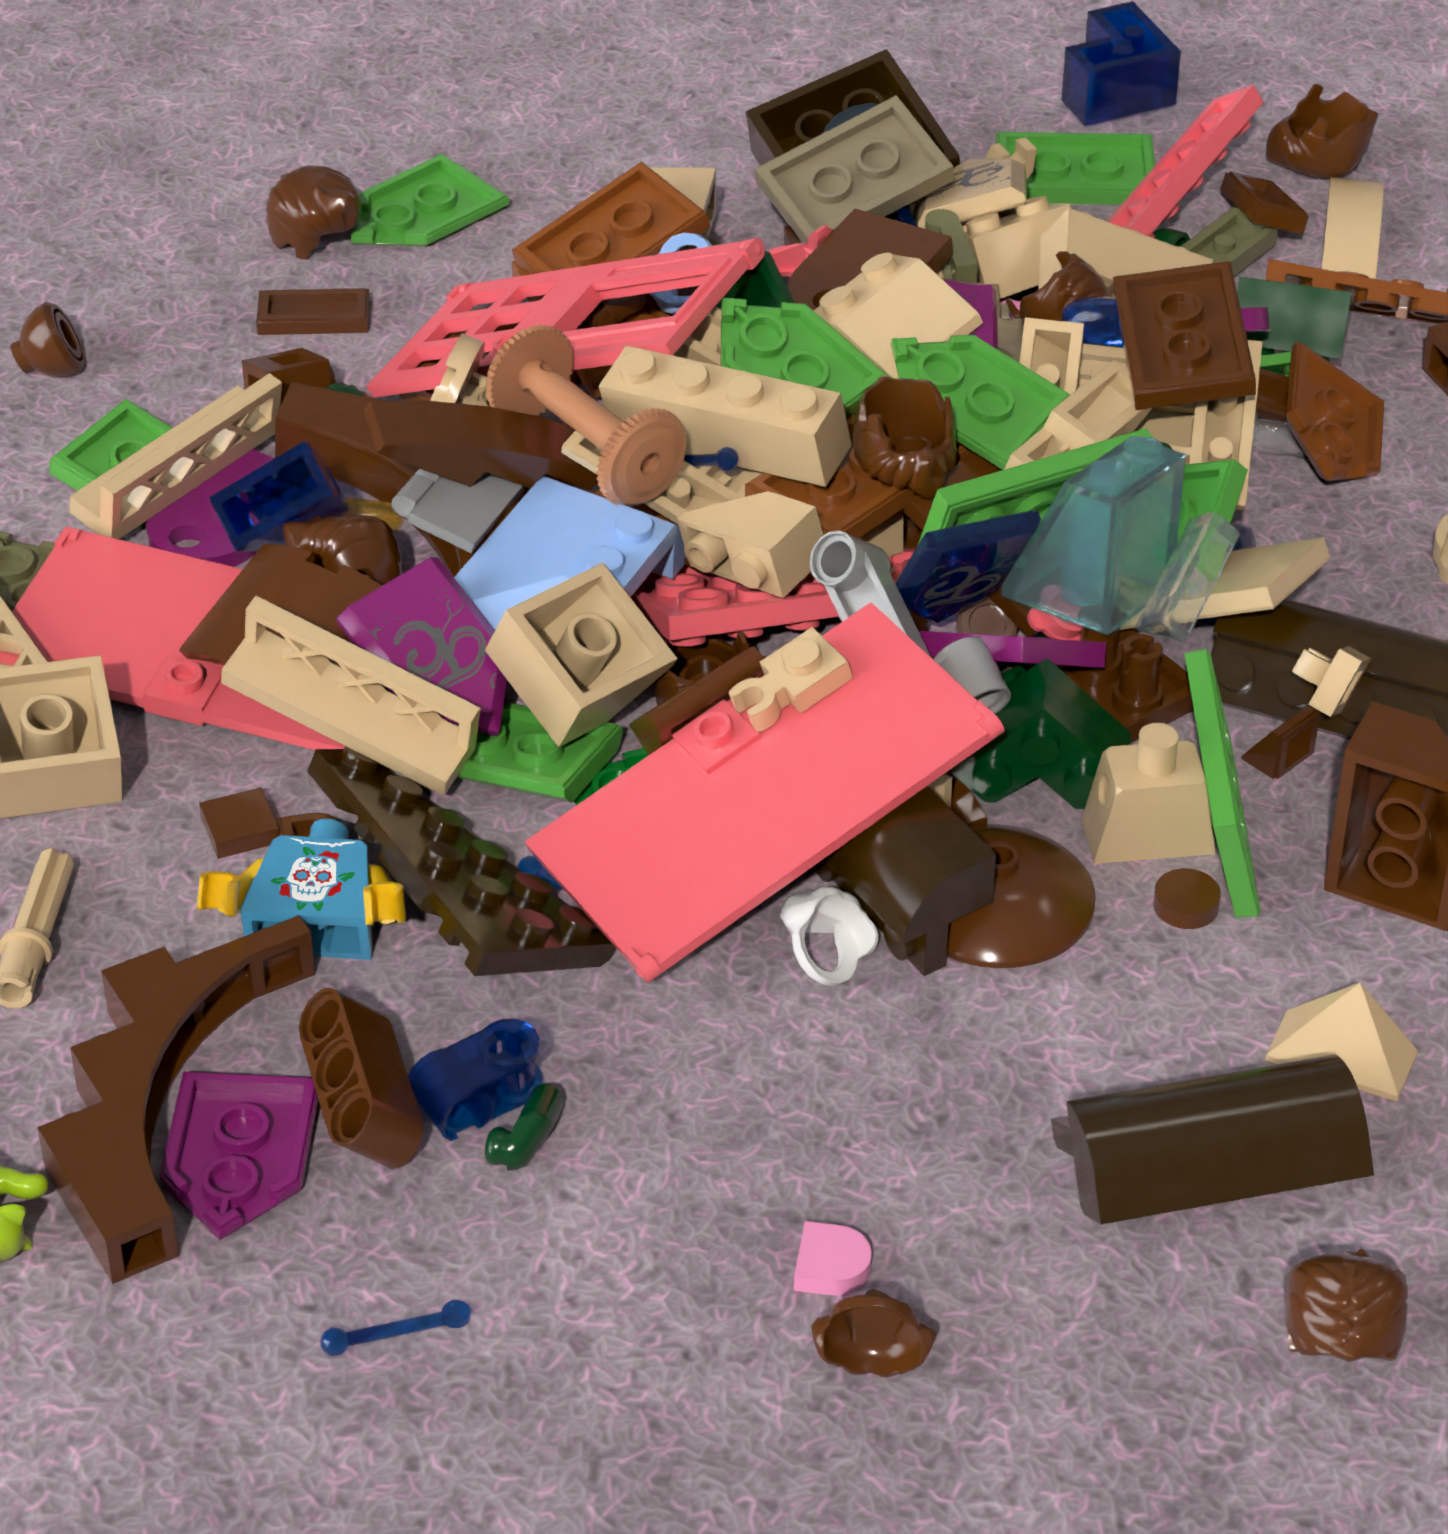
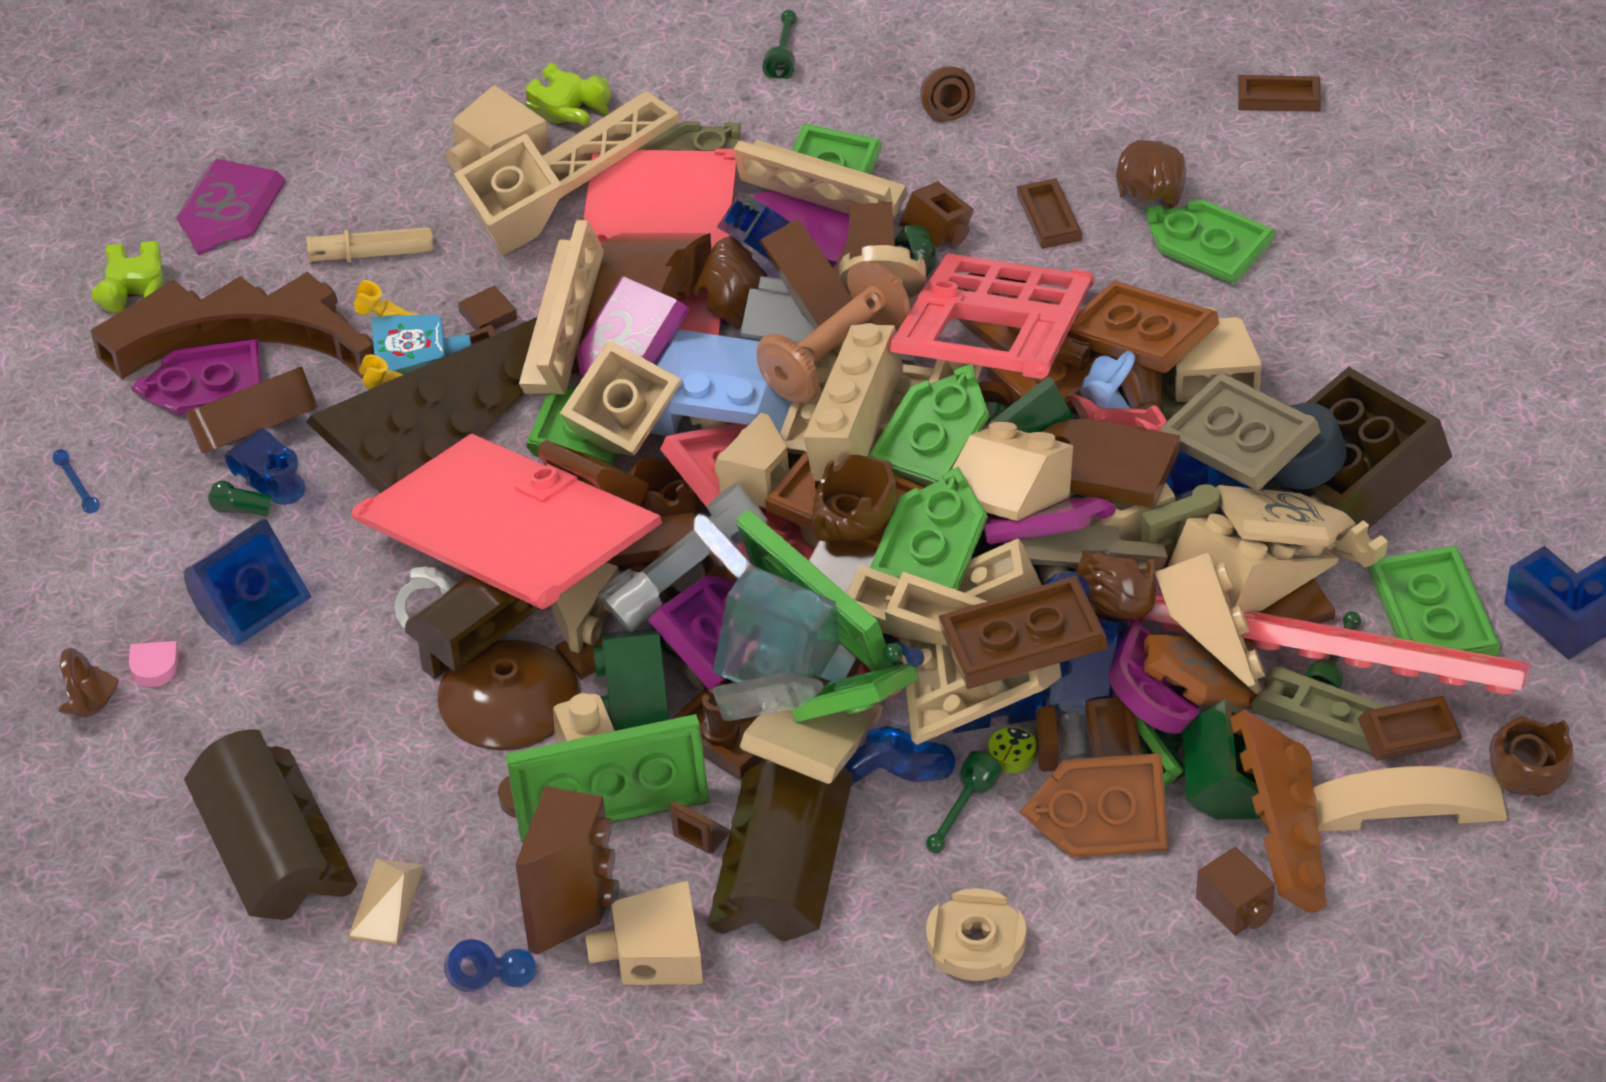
camera: 80 degrees right, 5 degrees up
tan plate [729,627,853,732] -> none
reddish brown hair [1285,1249,1408,1363] -> none
tan tile [1292,646,1371,717] -> none
none -> clear blue brick [184,519,312,646]
none -> dark green hinge [926,751,1002,853]
none -> reddish brown tile [1238,75,1321,112]

